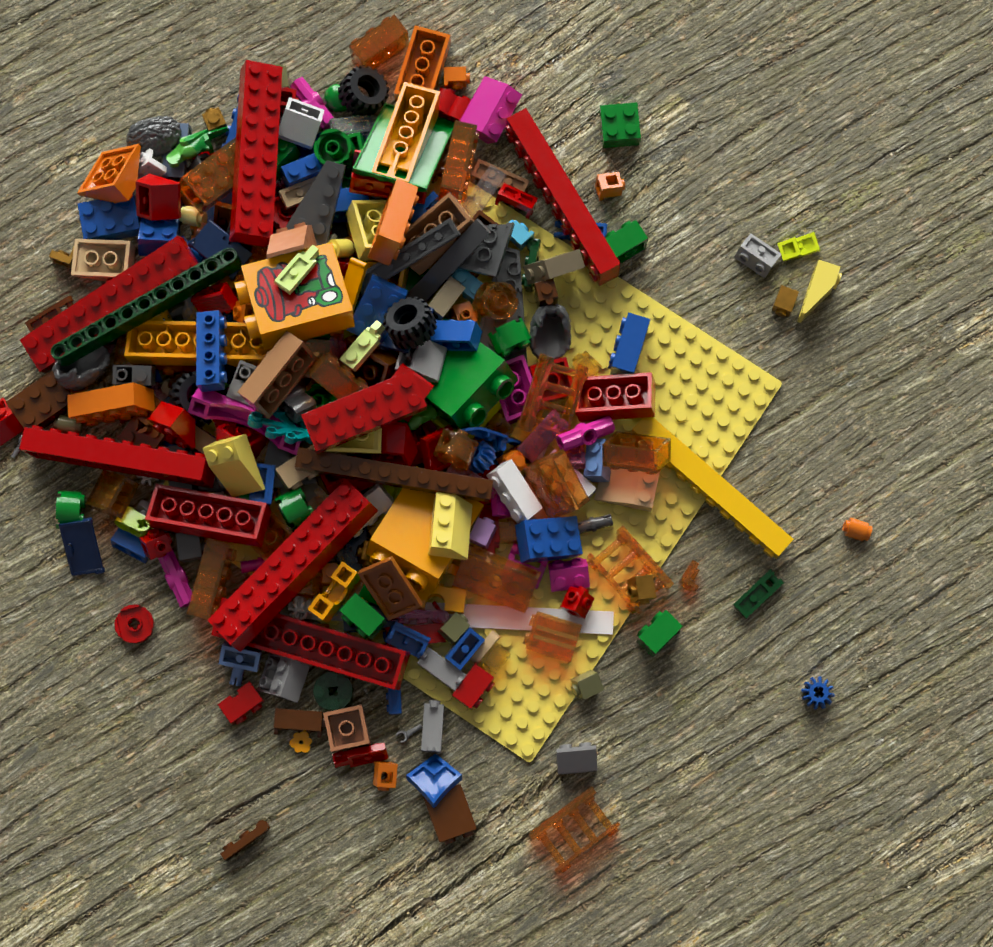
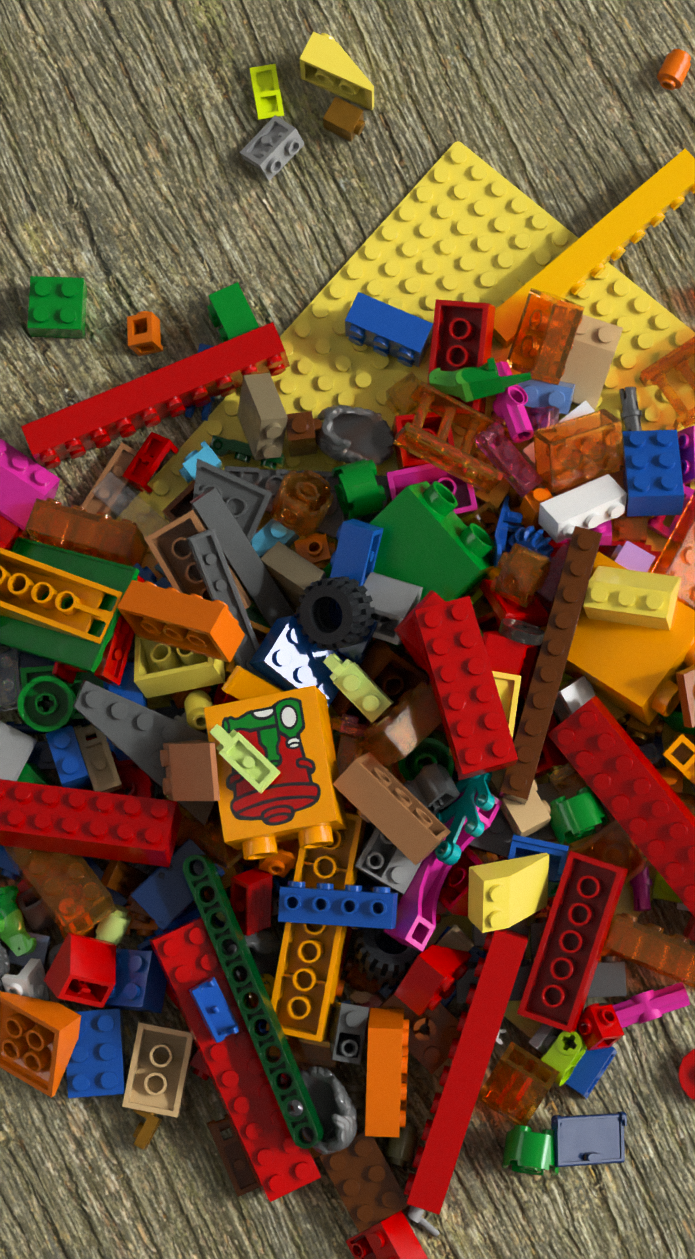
camera: 80 degrees left, 0 degrees up
none -> blue hinge [188,977,239,1043]
none -> animal [428,358,532,402]
none -> clear smoke piece [498,618,545,646]

